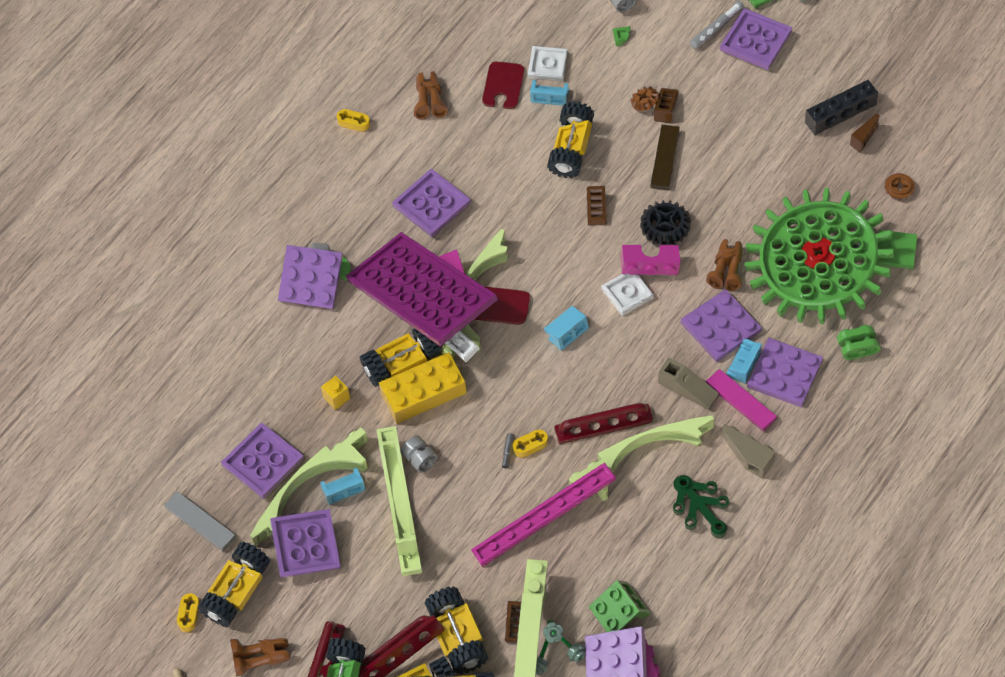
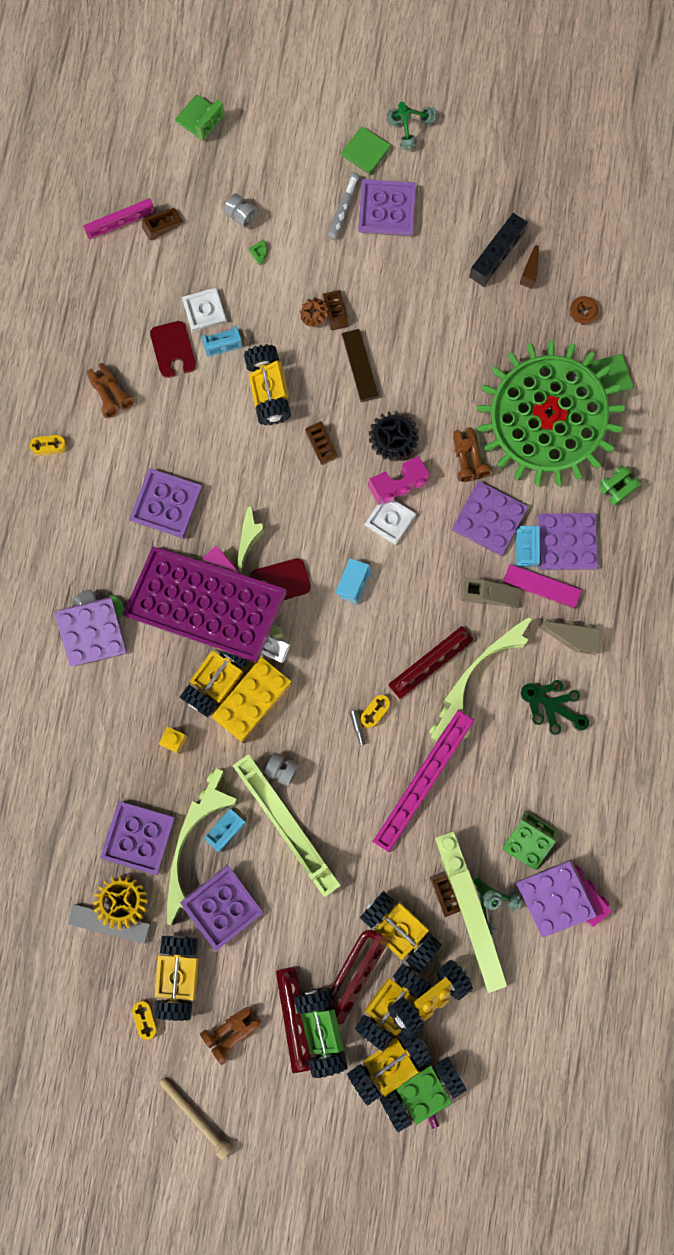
camera: 30 degrees left, 20 degrees up
none -> yellow gear [93,875,148,930]

